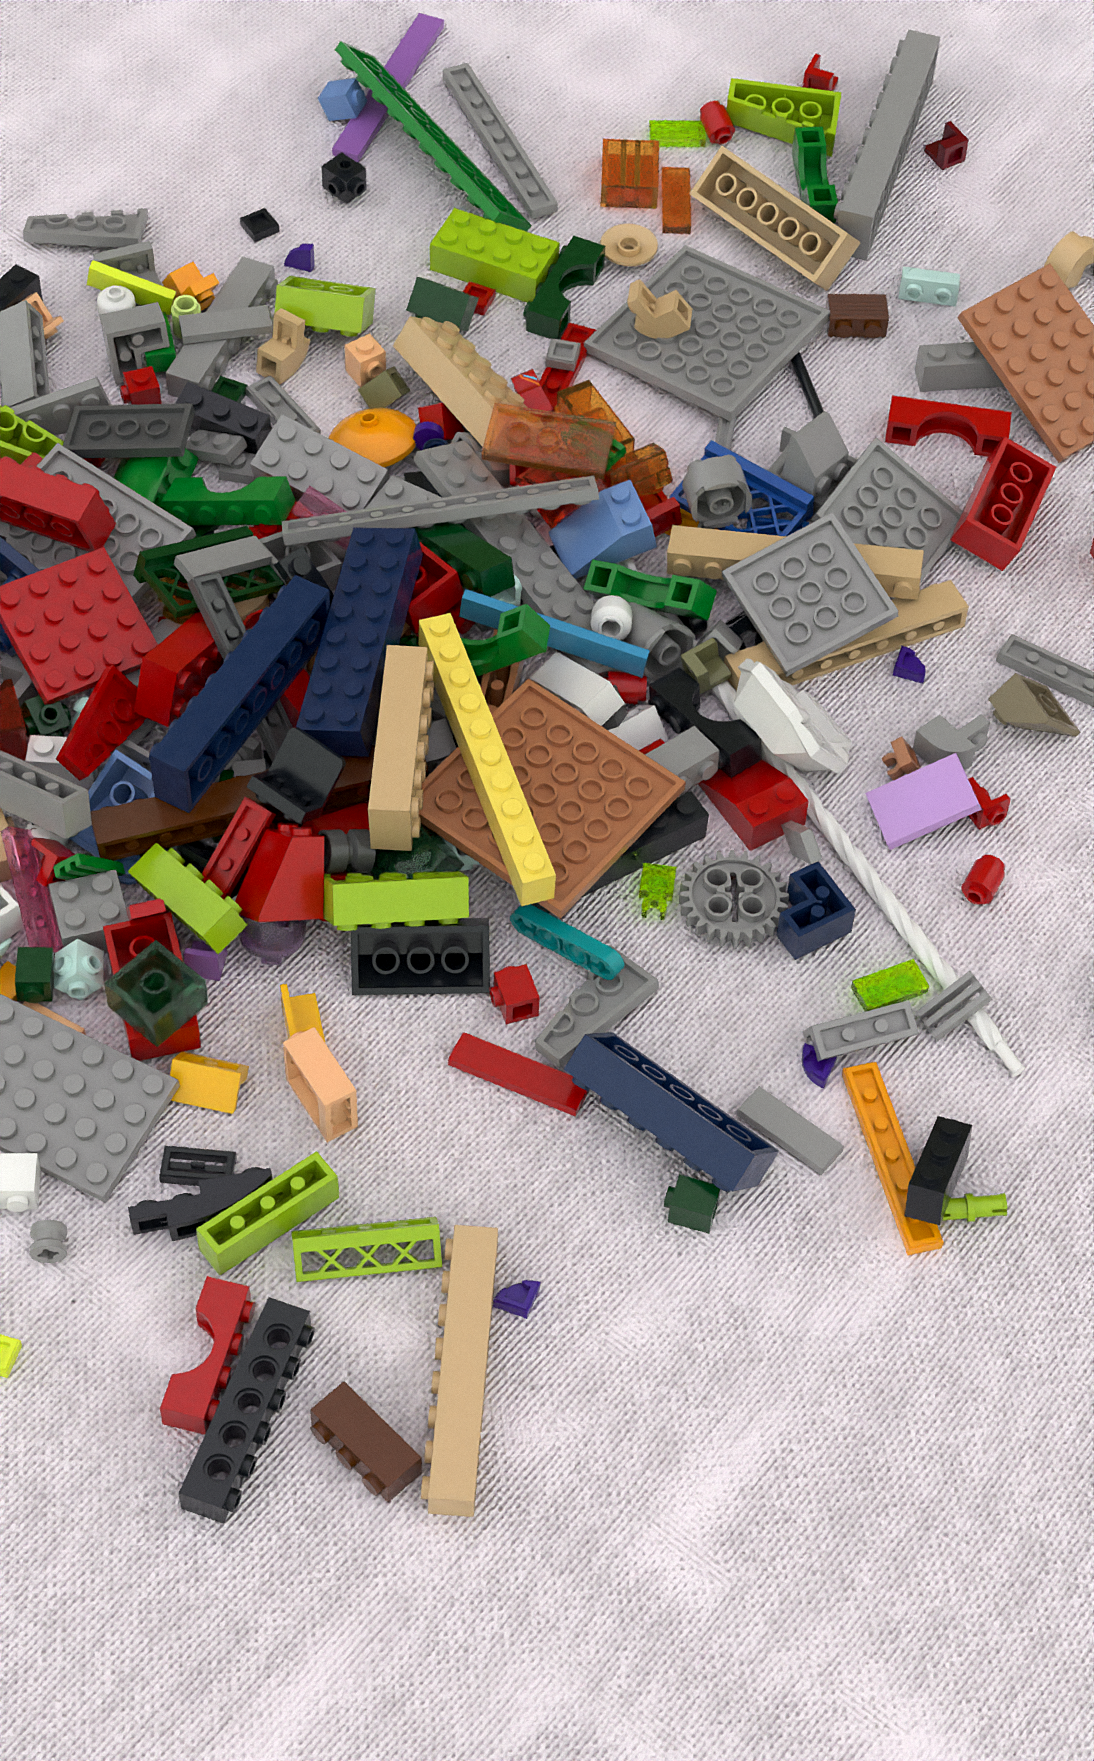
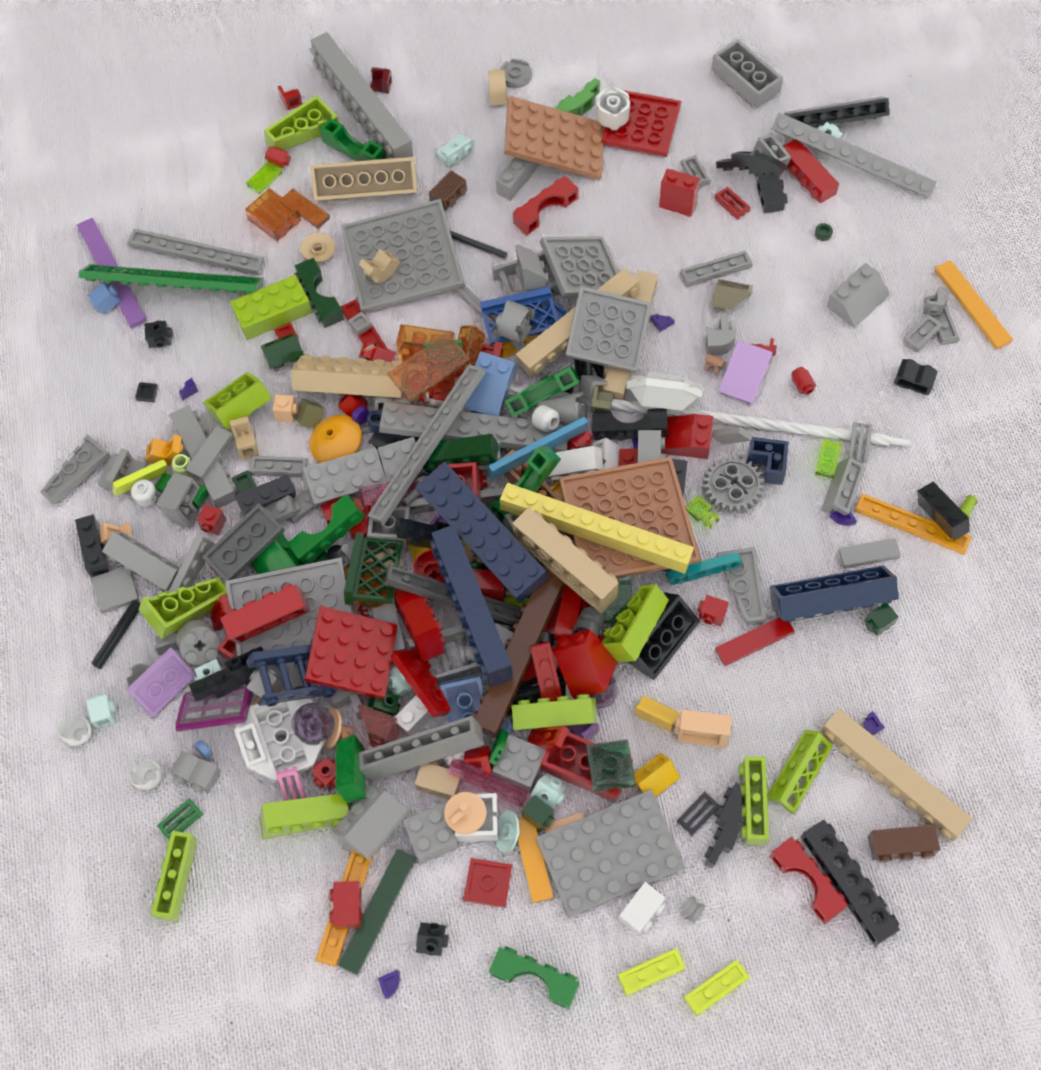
camera: 45 degrees left, 10 degrees up
light grey tile [174,536,272,583] -> none
black bracket [247,727,346,824] -> none
red brick [950,436,1057,571] -> none

